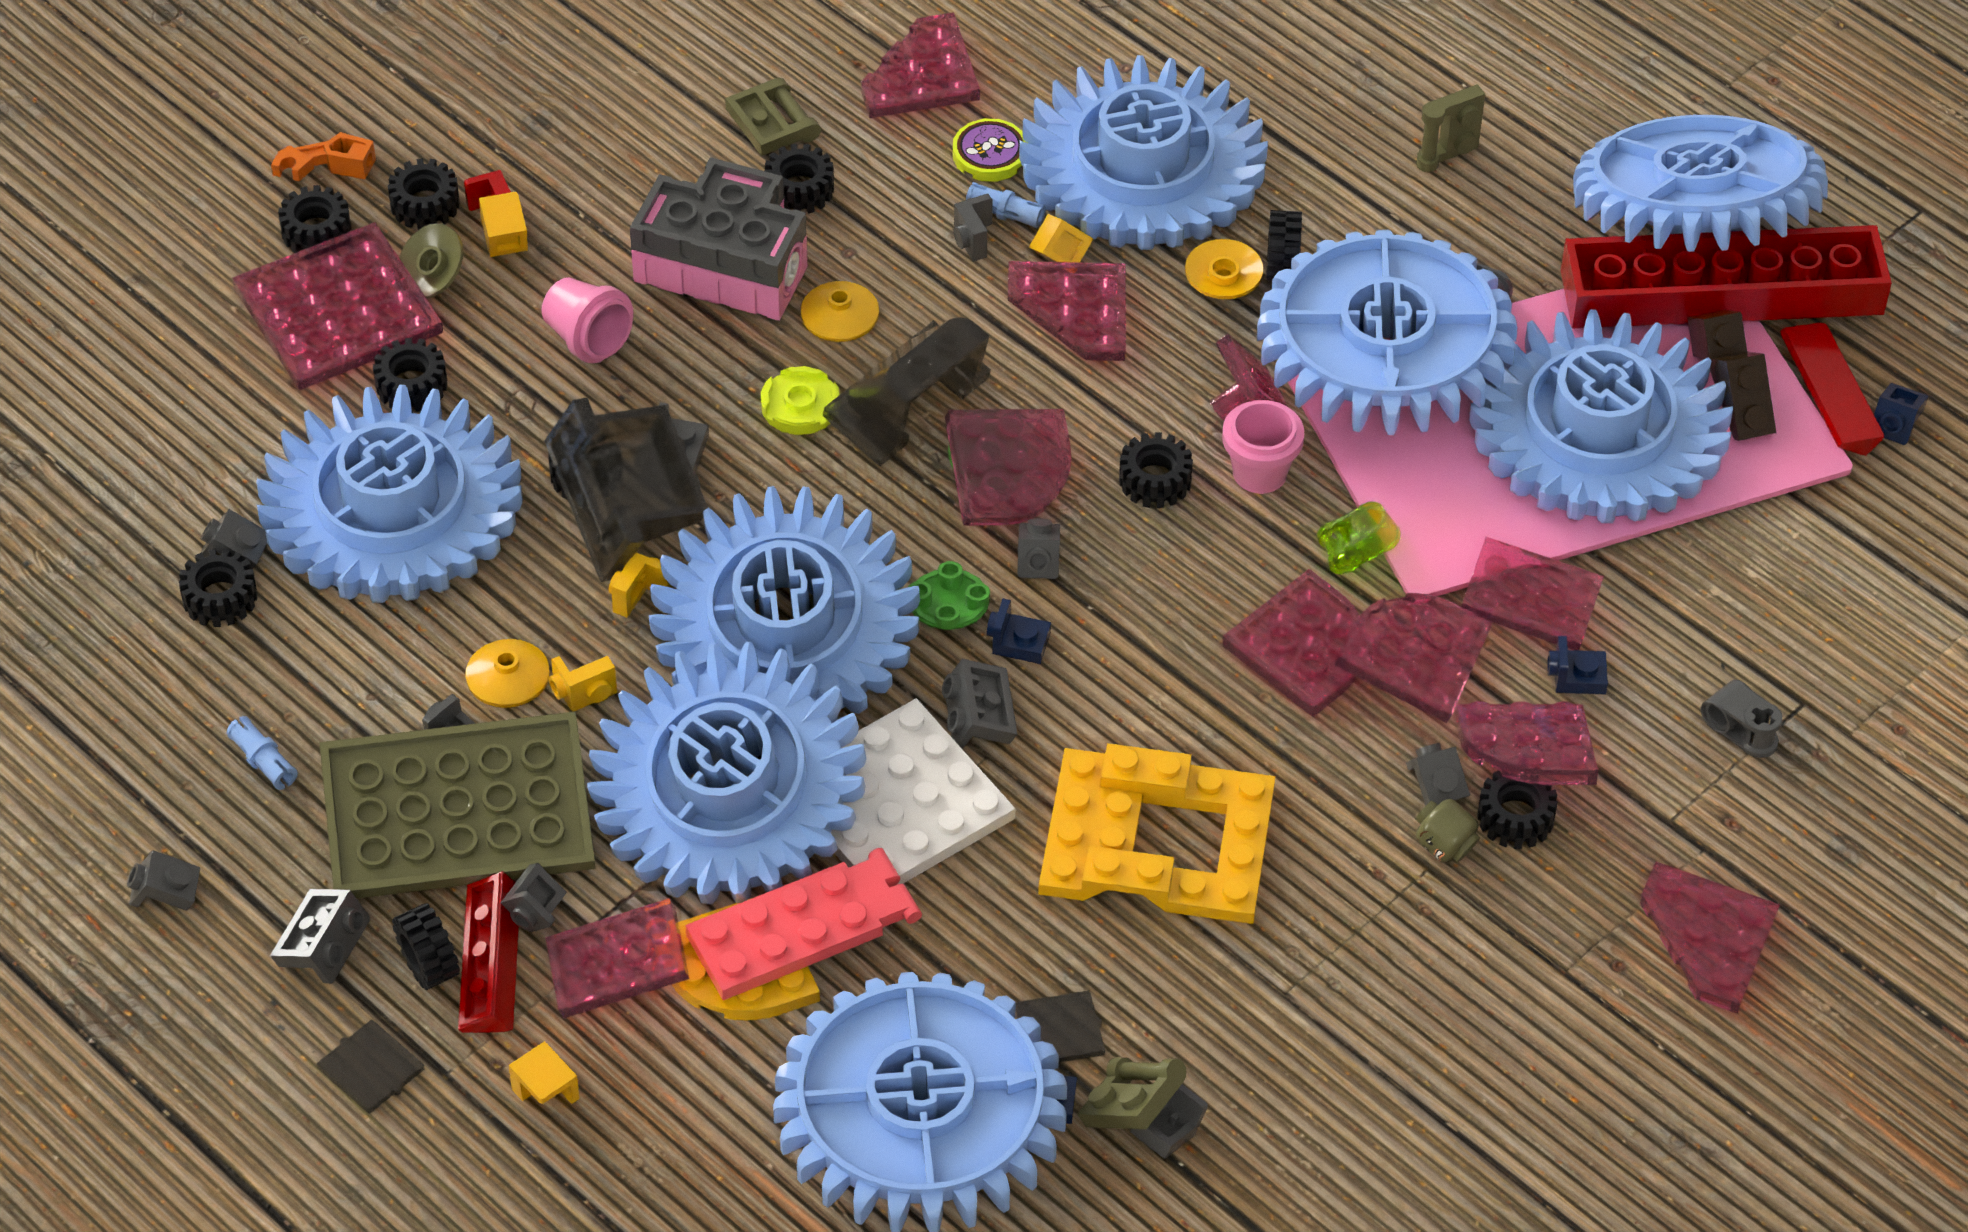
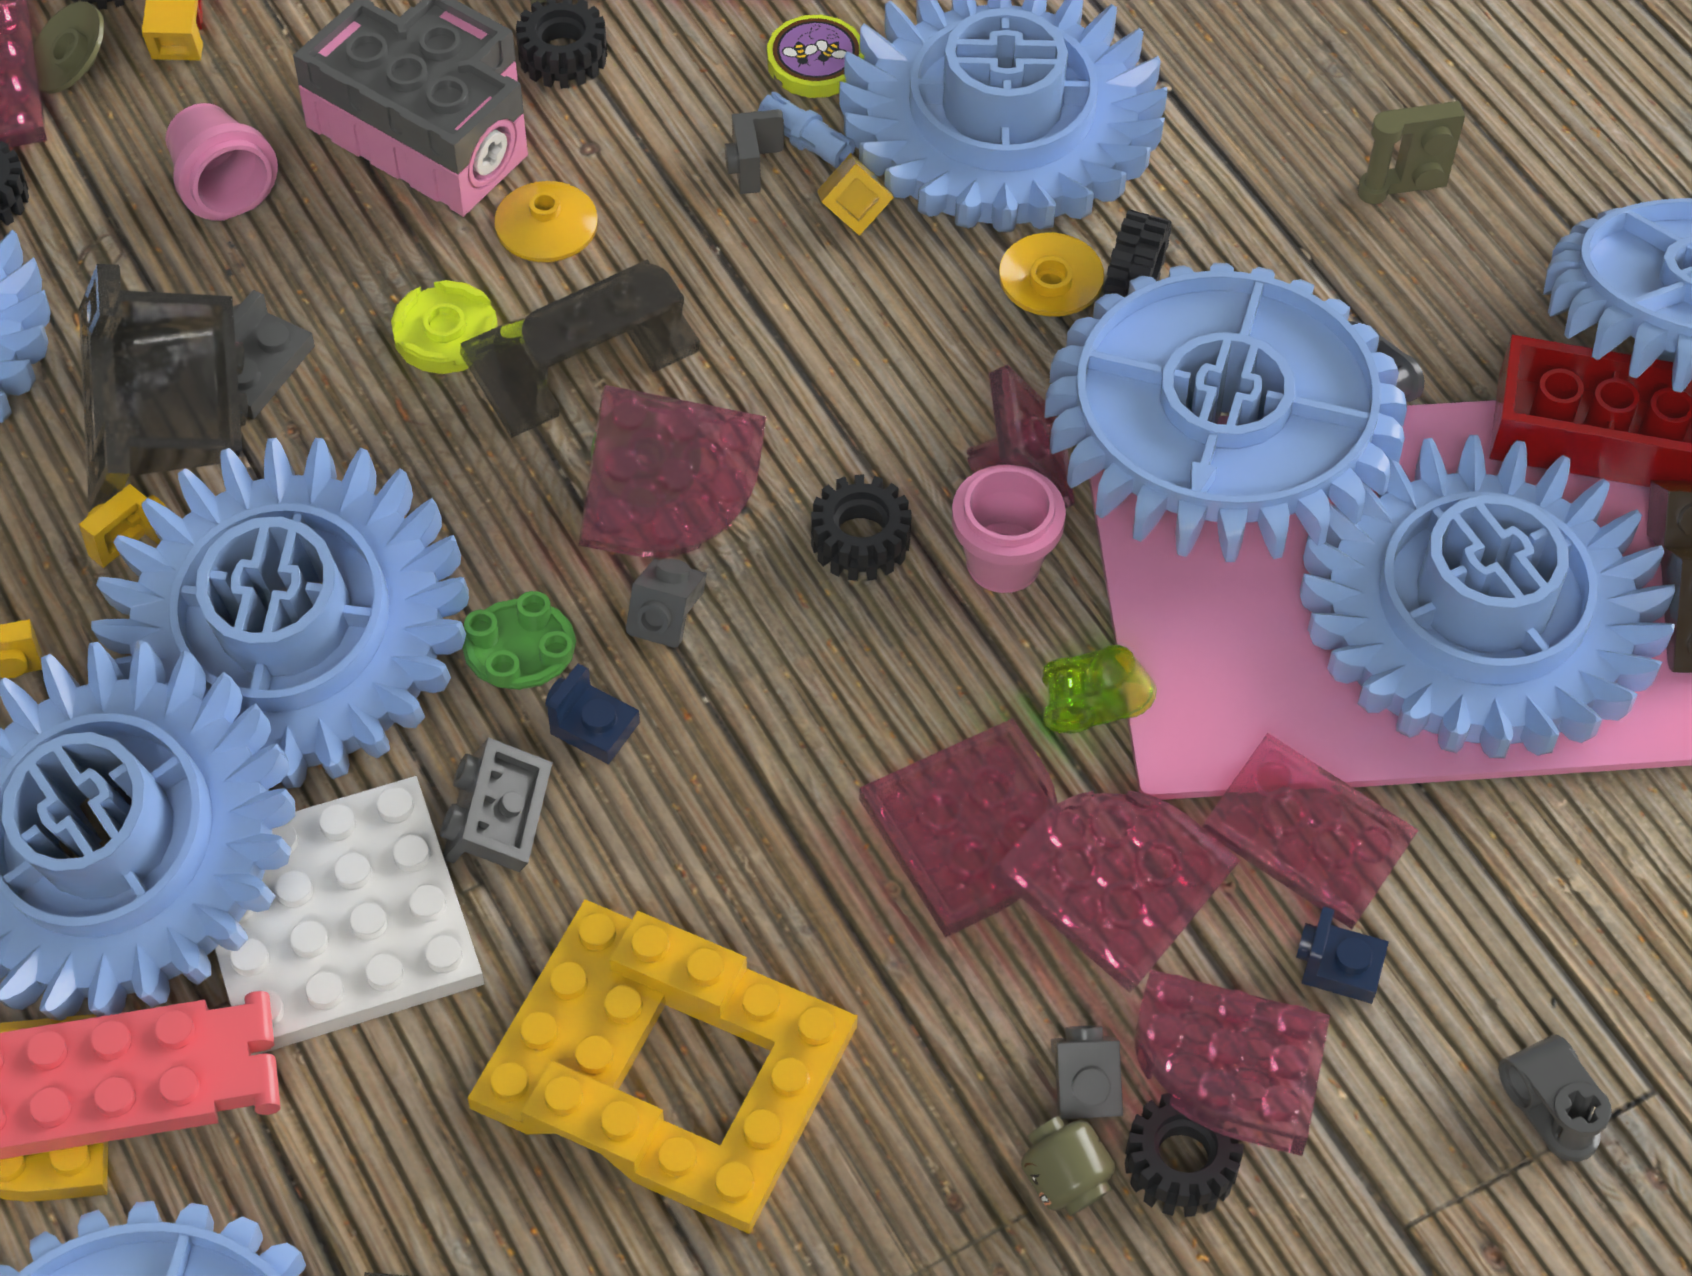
camera: 15 degrees right, 5 degrees up
clear pink plate [1008,261,1126,361] -> none

